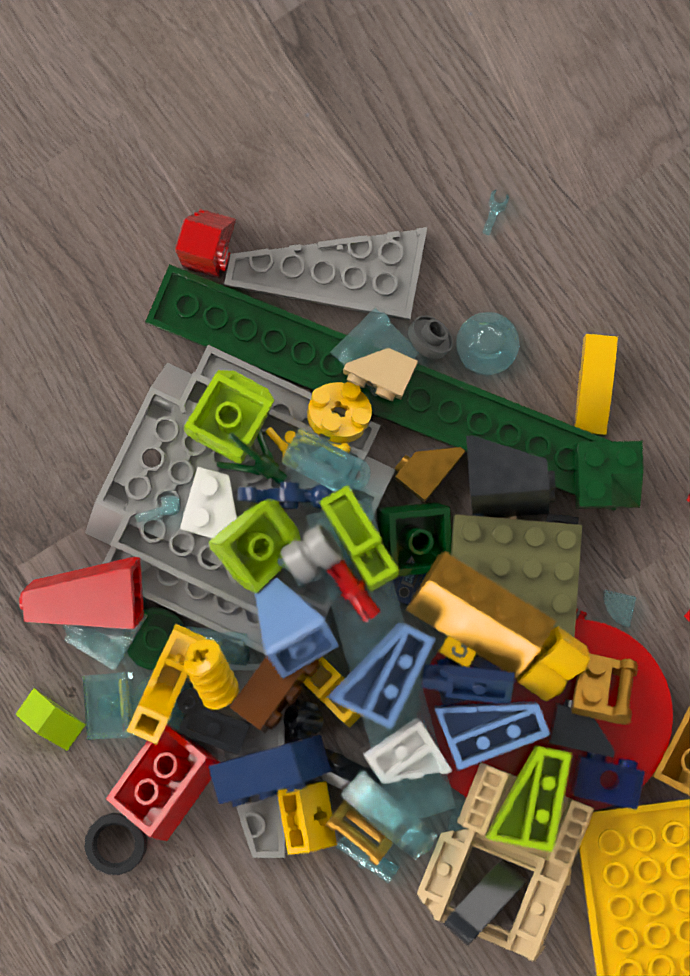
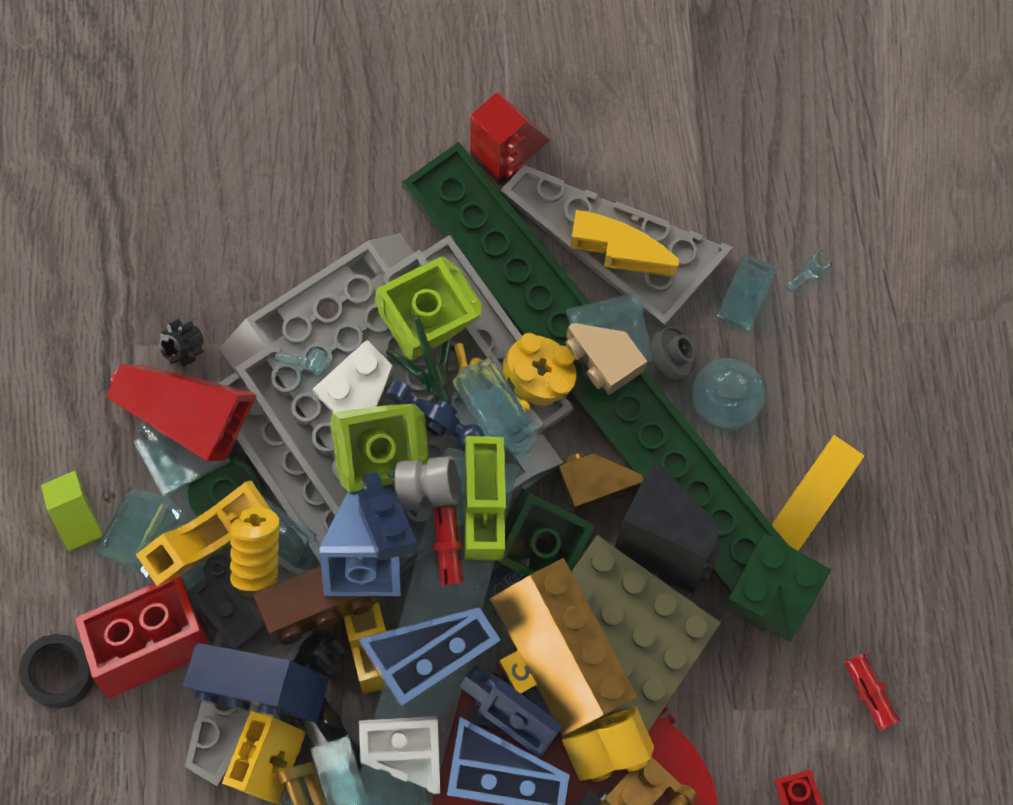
camera: 25 degrees right, 10 degrees down
clear light blue tile [603,590,636,628] -> none
none -> black gear [159,319,204,366]
none -> dark blue hinge [358,471,417,561]
none -> yellow slope [570,210,679,277]
none -> clear light blue slope [717,254,777,330]

